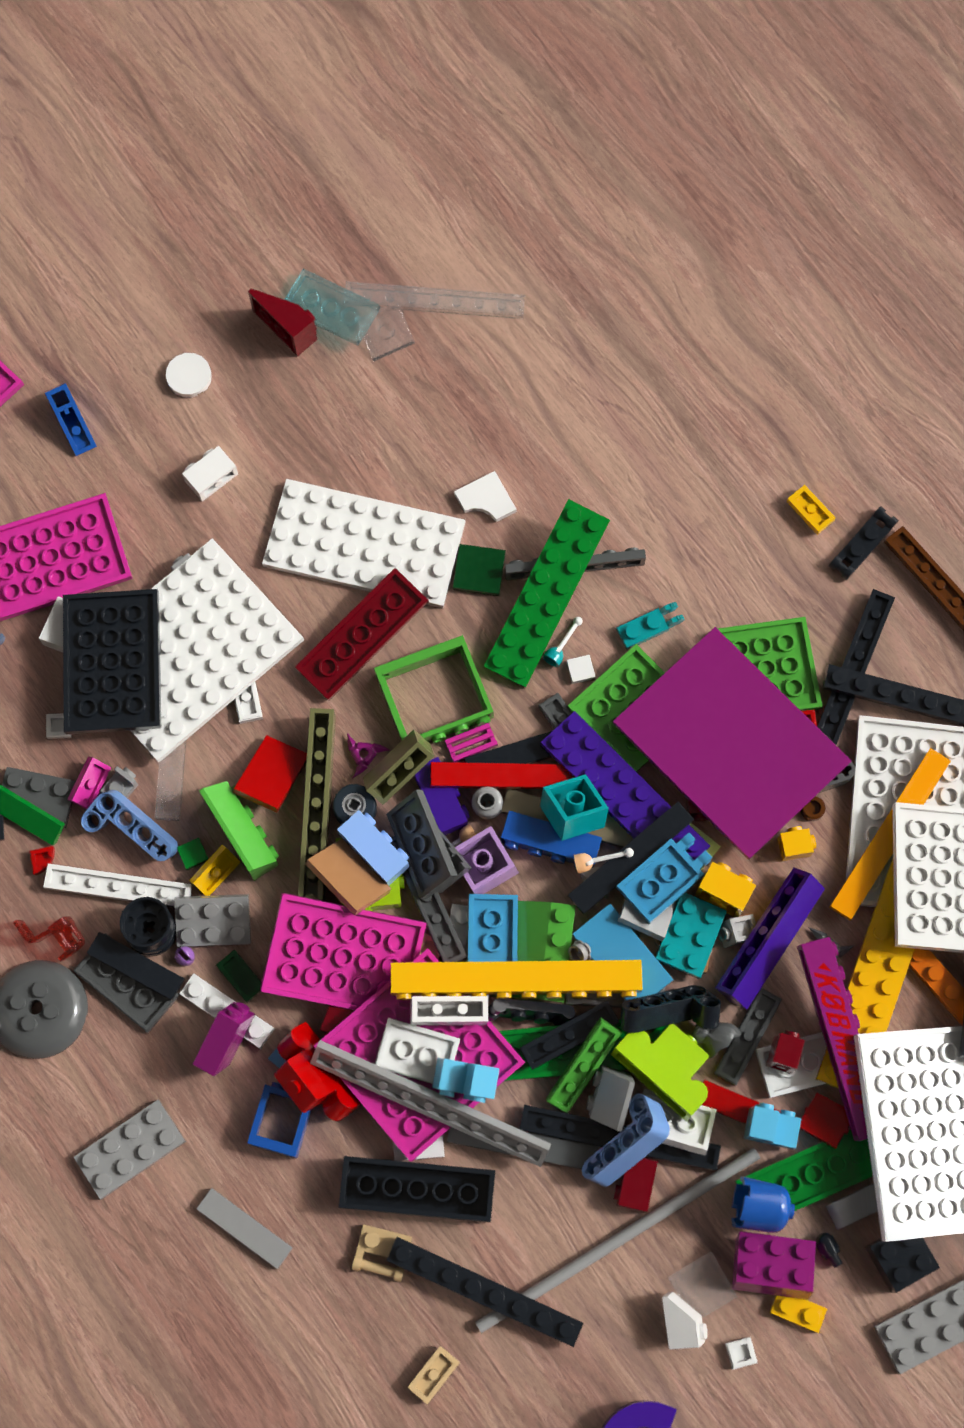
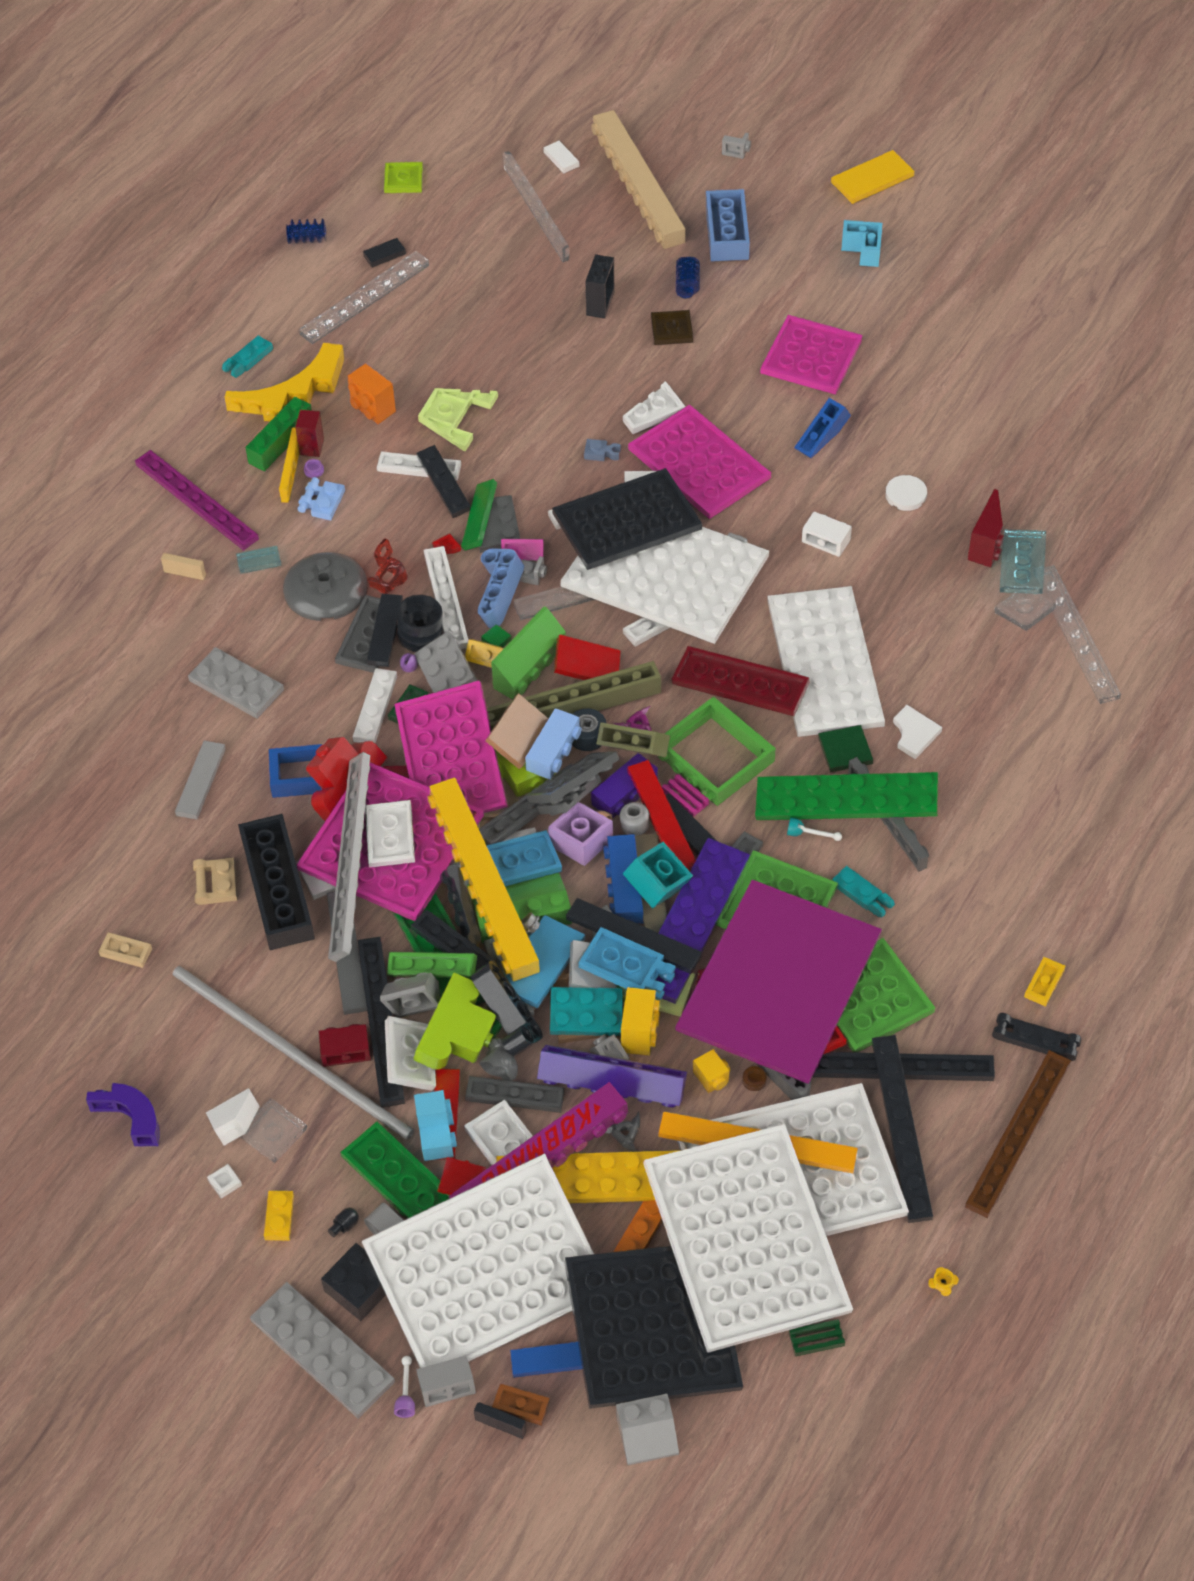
camera: 70 degrees right, 20 degrees down
magenta brick [193,1002,255,1076] -> none
black plate [386,1237,584,1347] -> none
white brick [410,996,488,1025] -> none
medium azure brick [432,1058,499,1103] -> none
white tile [567,655,596,684] -> none
hinge [574,848,634,874] -> none
medium blue beam [582,1094,670,1187] -> none
blue cylinder [731,1176,795,1233] -> none
magenta brick [732,1231,816,1300] -> none
dark red brick [766,1030,805,1074] -> none

